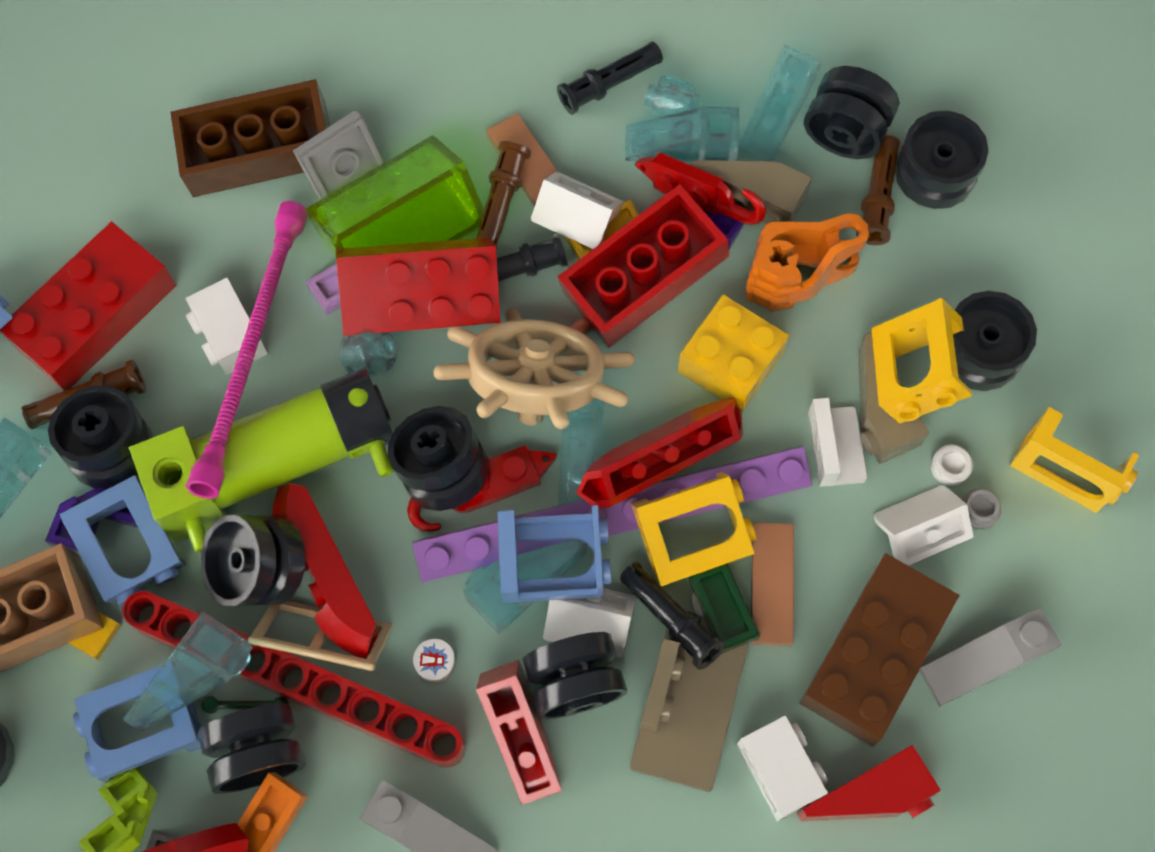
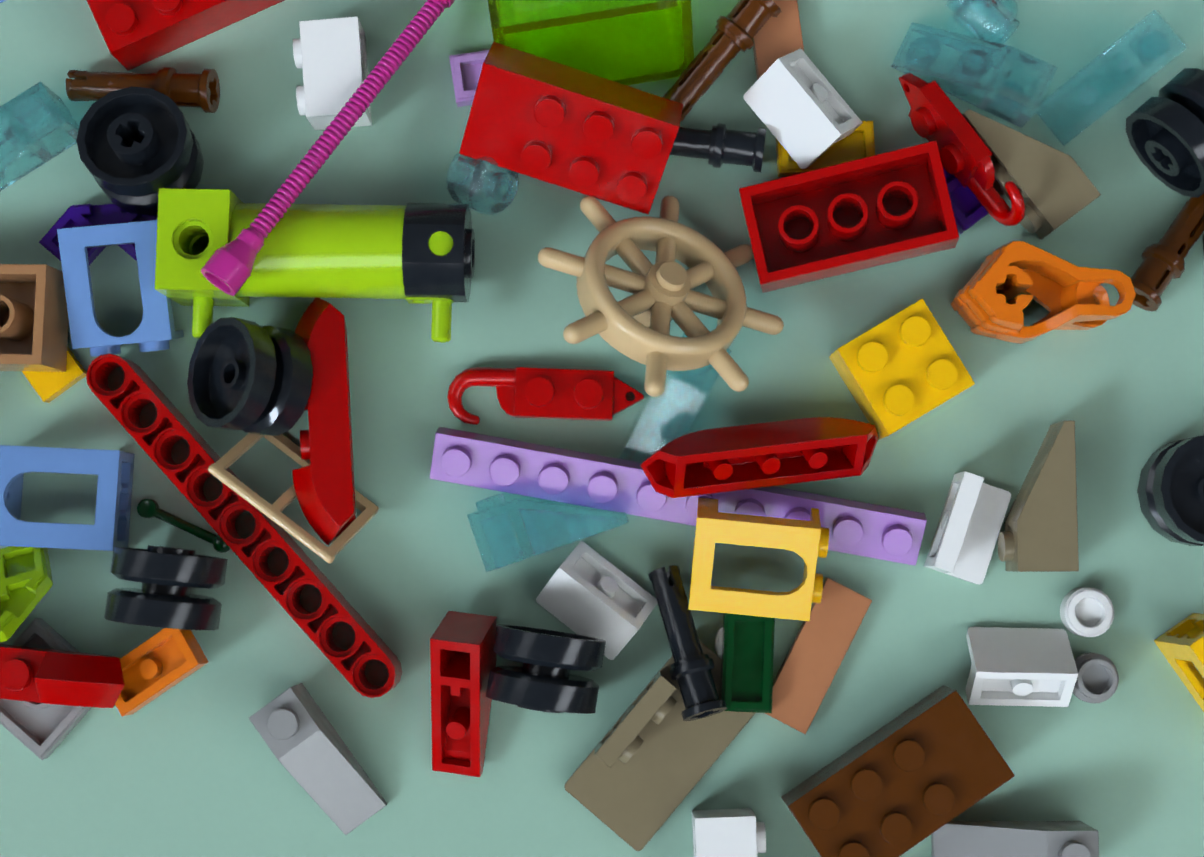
camera: 25 degrees right, 15 degrees up
clear light blue slope [123,611,252,731] -> none
black wheel [387,406,489,511] -> none
white tile [413,639,456,683] -> none
medium blue panel [497,505,611,603] -> none
yellow panel [871,298,972,424] -> none

